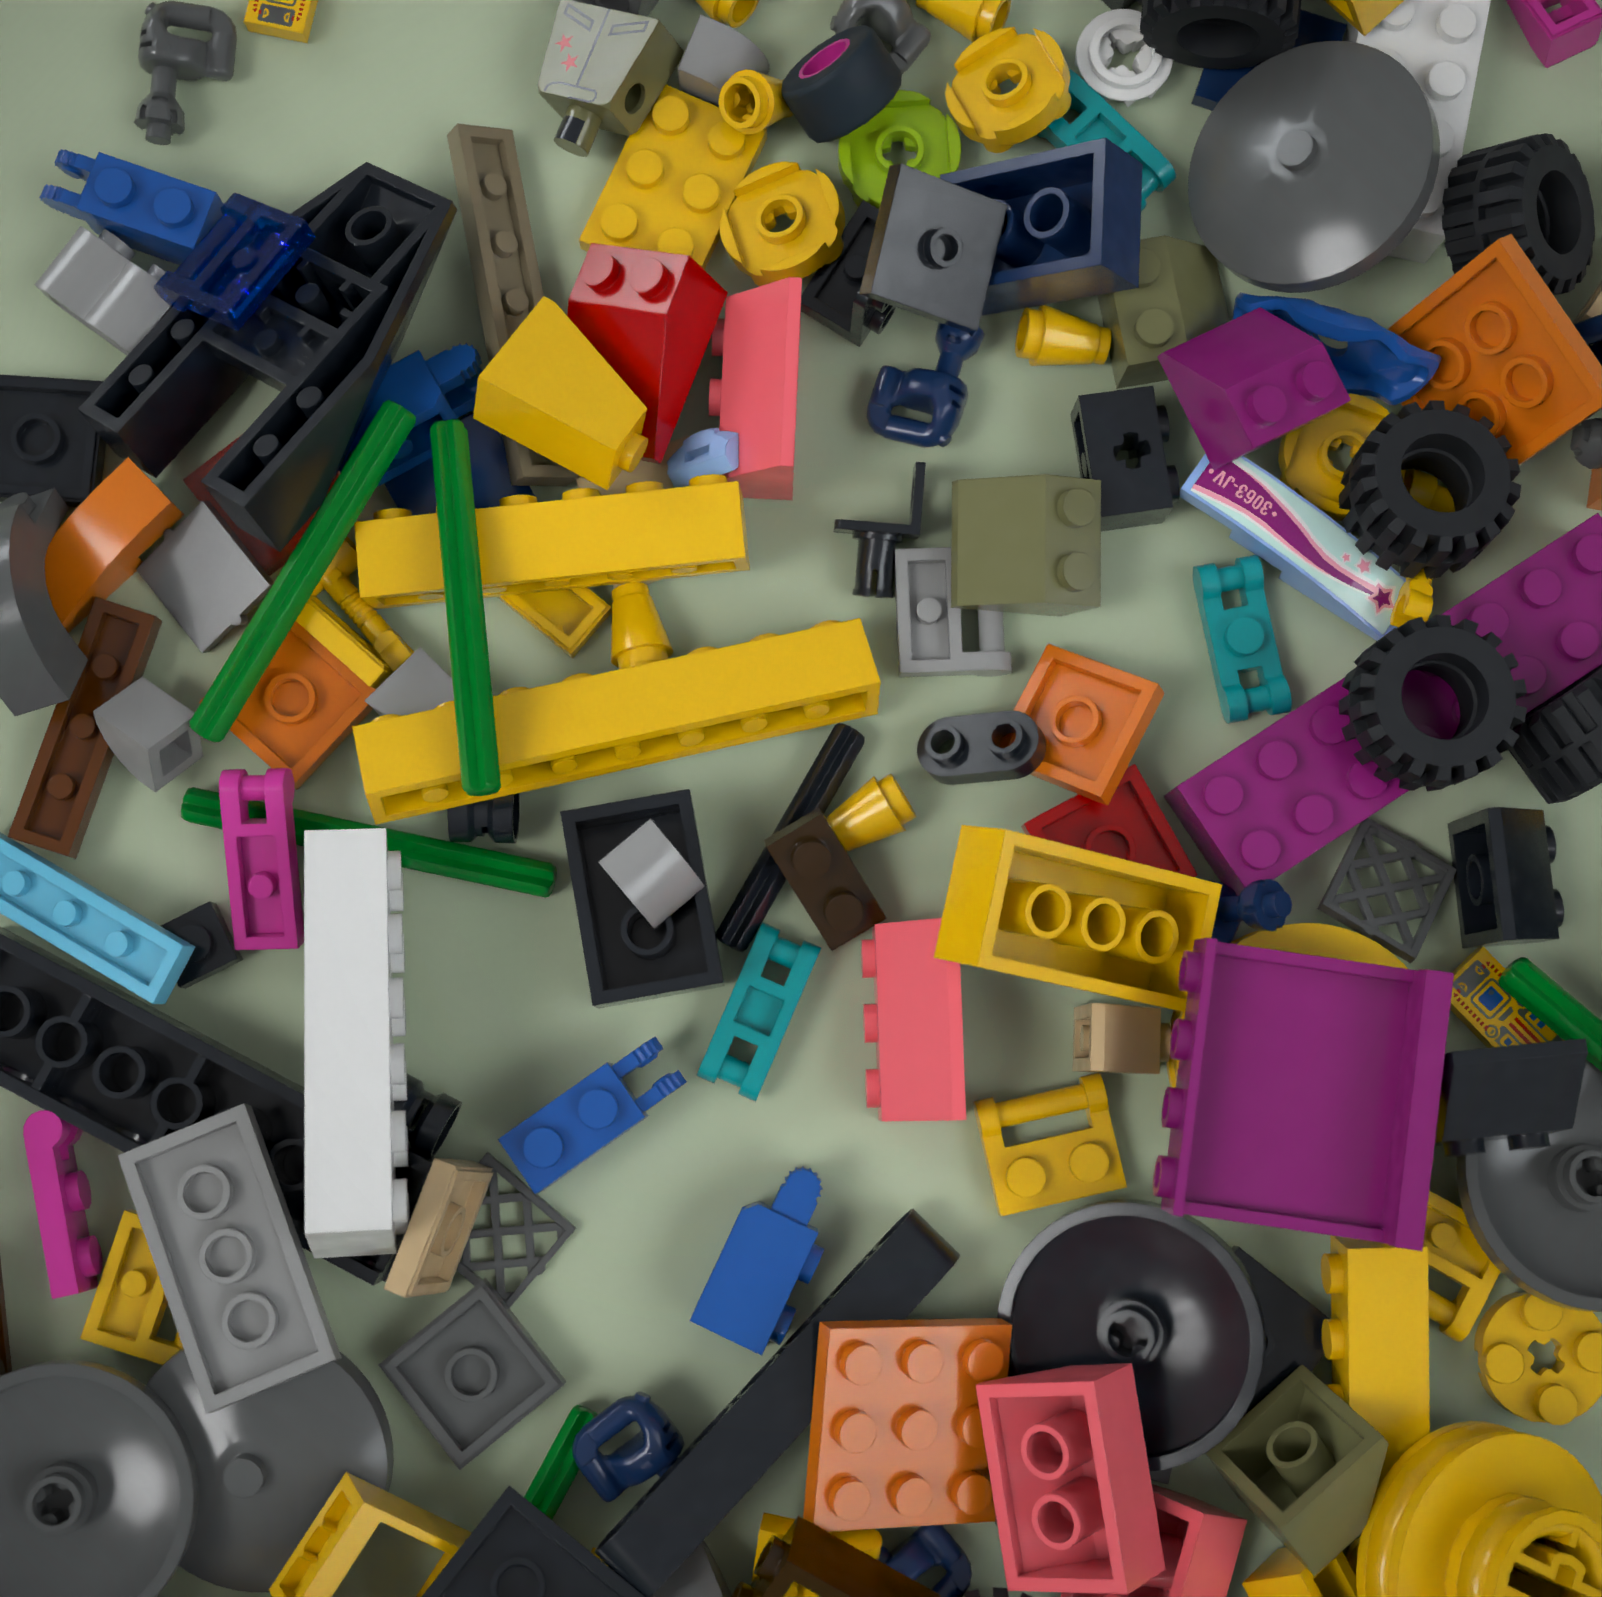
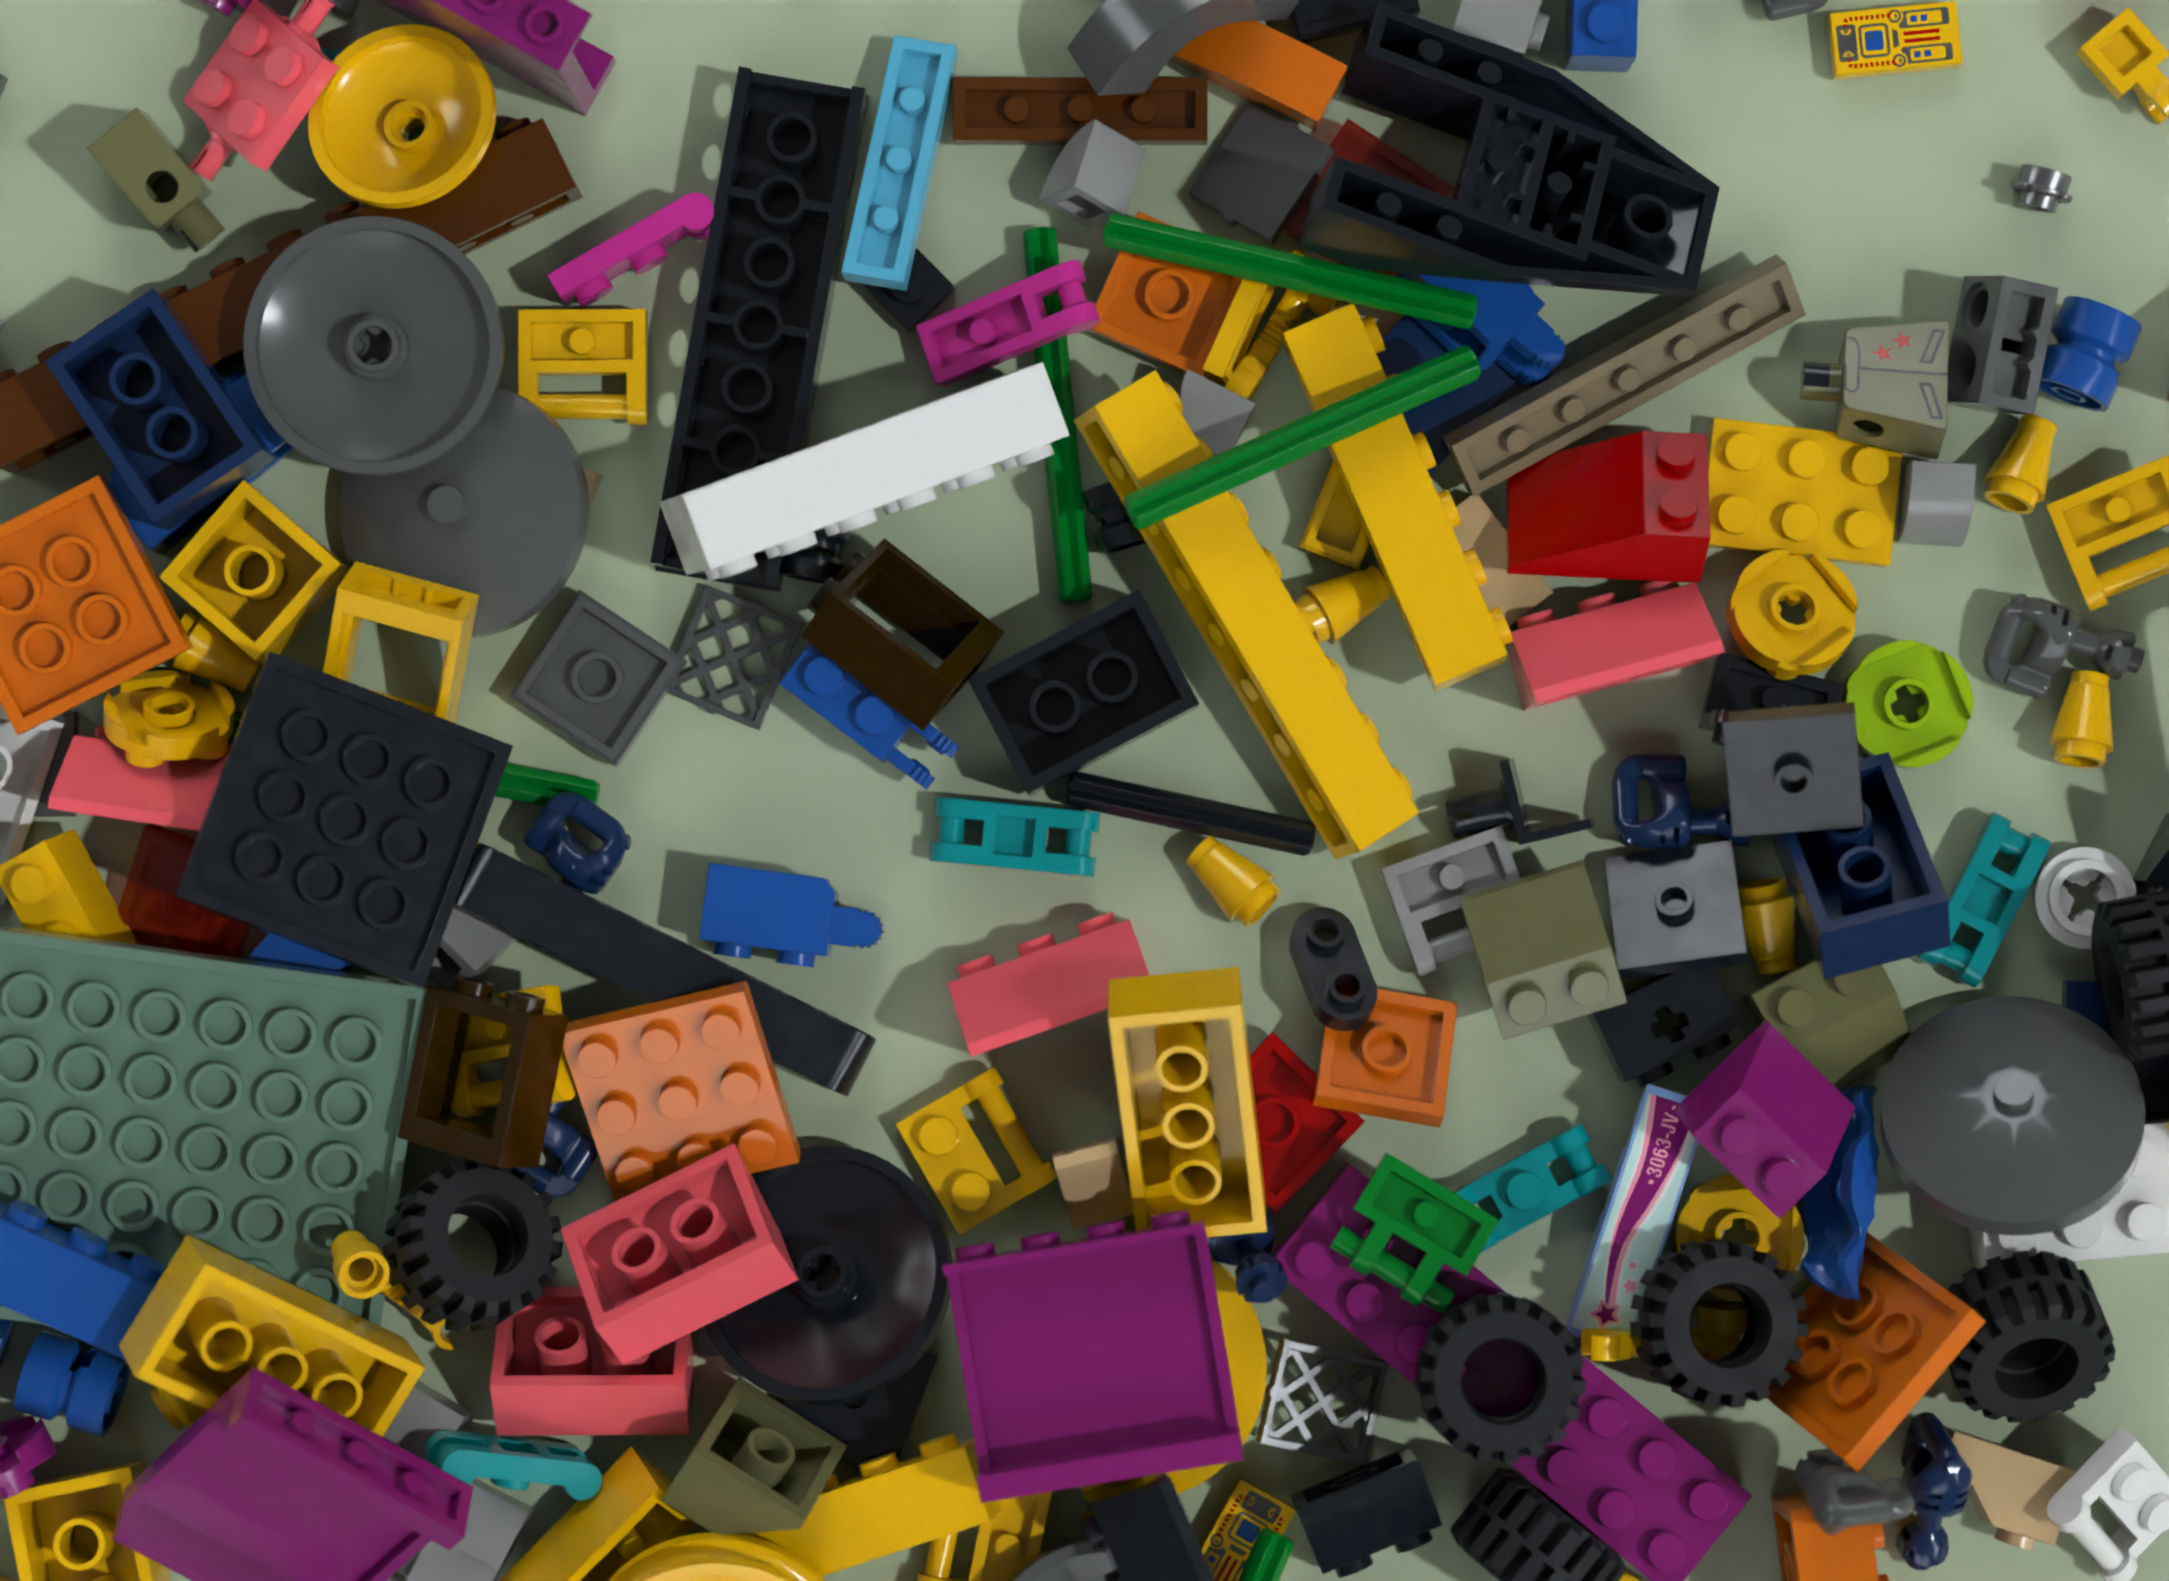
camera: 80 degrees right, 5 degrees up
light grey plate [118,1103,342,1414] -> none
clear blue plate [154,193,316,331] -> none
tan plate [384,1158,493,1298] -> none
yellow slope [473,296,648,490] -> none
light grey brick [599,819,705,929] -> none
light blue piece [667,428,739,488] -> none
yellow cone [719,70,794,135] -> none
dark brown plate [764,807,887,951] -> none
black wheel [781,25,902,143] -> none
yellow plate [945,27,1072,153] -> none
none -> dark brown window [801,538,1005,731]
none -> green plate [1329,1152,1500,1315]
none -> plate [1604,840,1749,980]

